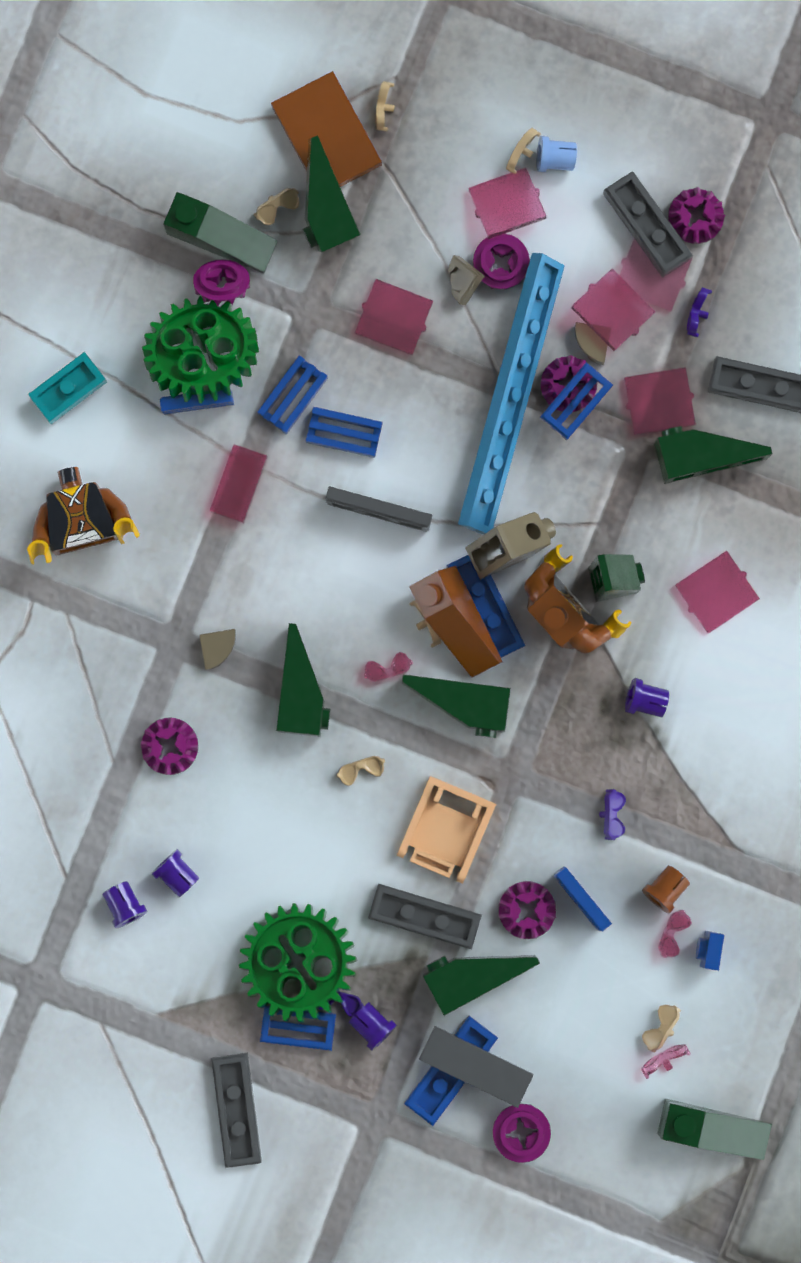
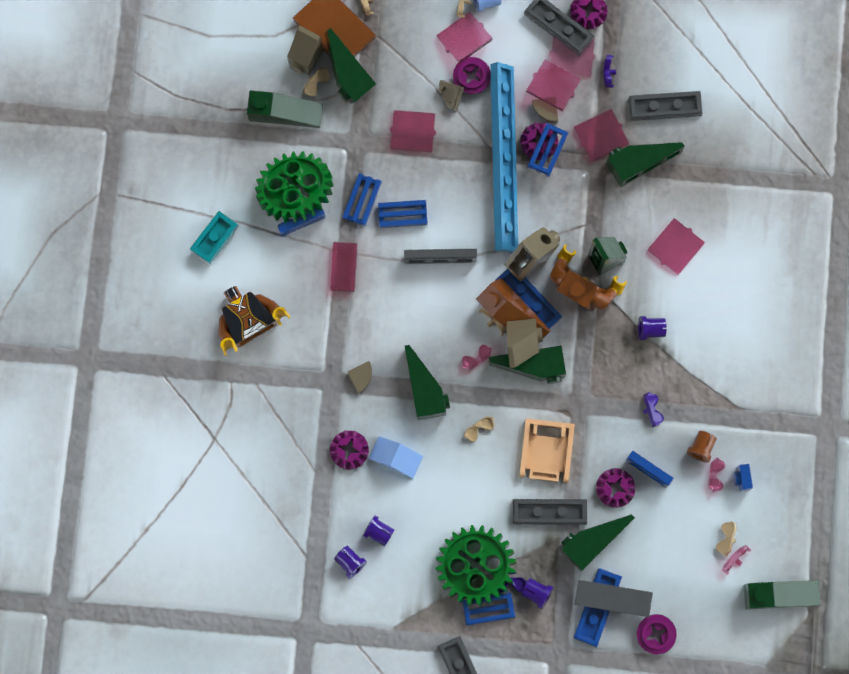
camera: 10 degrees left, 5 degrees down
magenta gear [193,259,250,306] -> none
none -> dark tan slope [287,26,324,75]
none -> light blue slope [369,437,423,479]
none -> dark tan slope [507,319,543,368]

